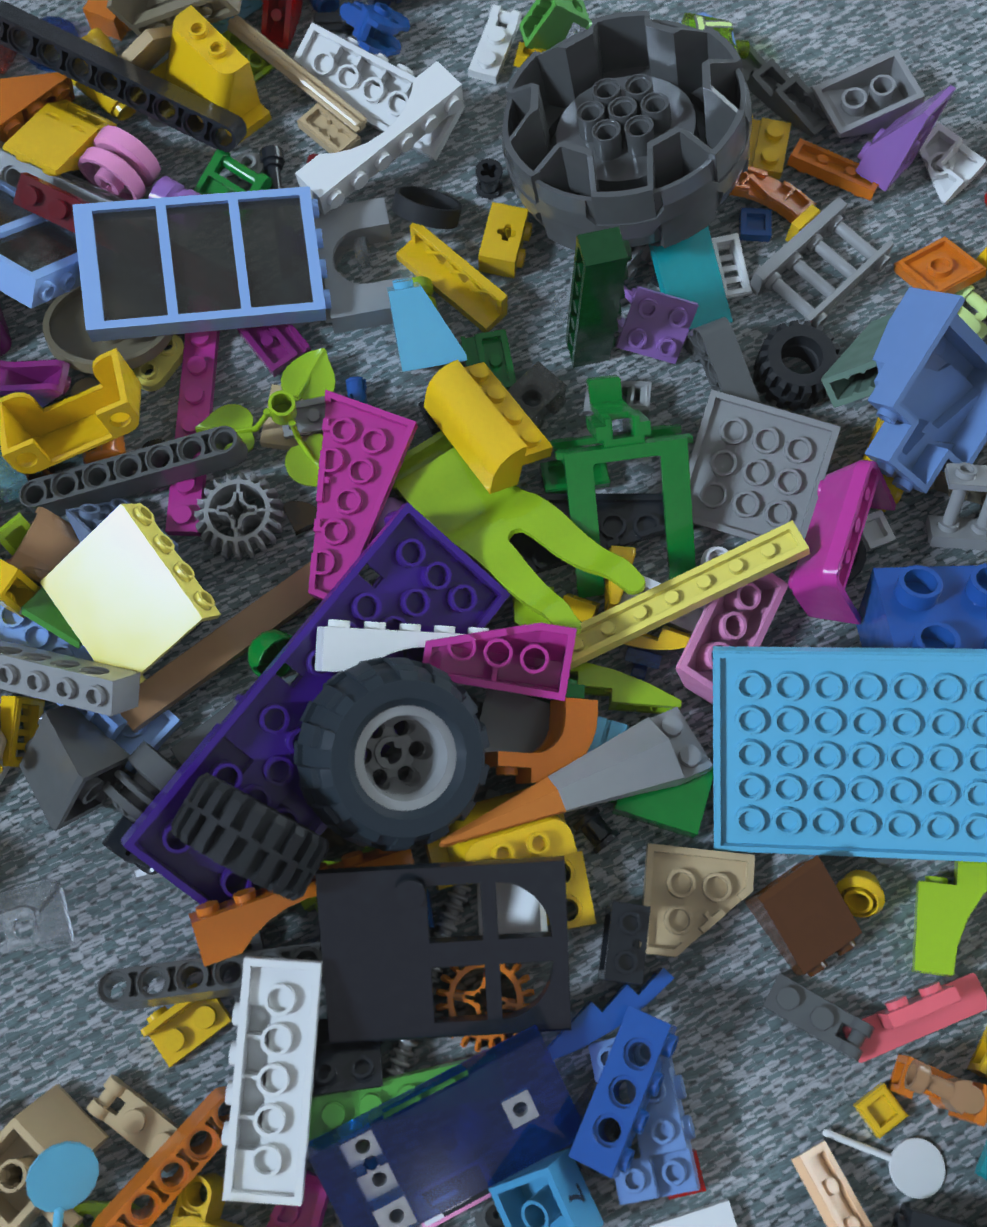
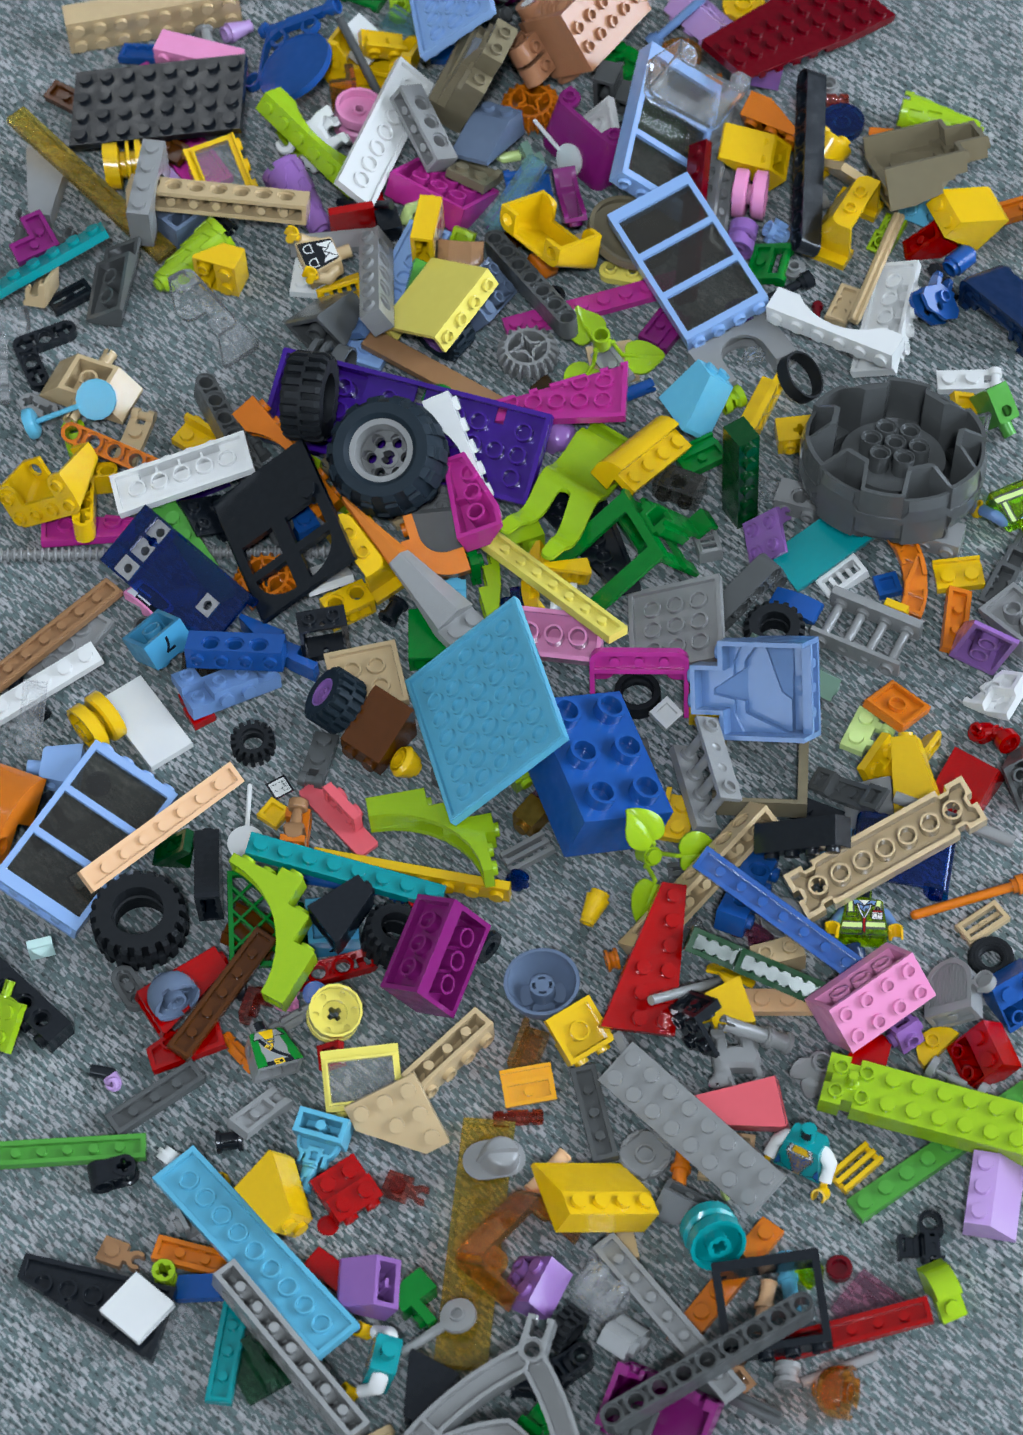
camera: 75 degrees right, 15 degrees down
none -> black tyre [230,720,276,767]
none -> sticker [265,775,294,800]
none -> black wheel [304,666,367,734]
none -> light blue gear [762,218,790,243]
none -> blue slope [769,587,824,625]

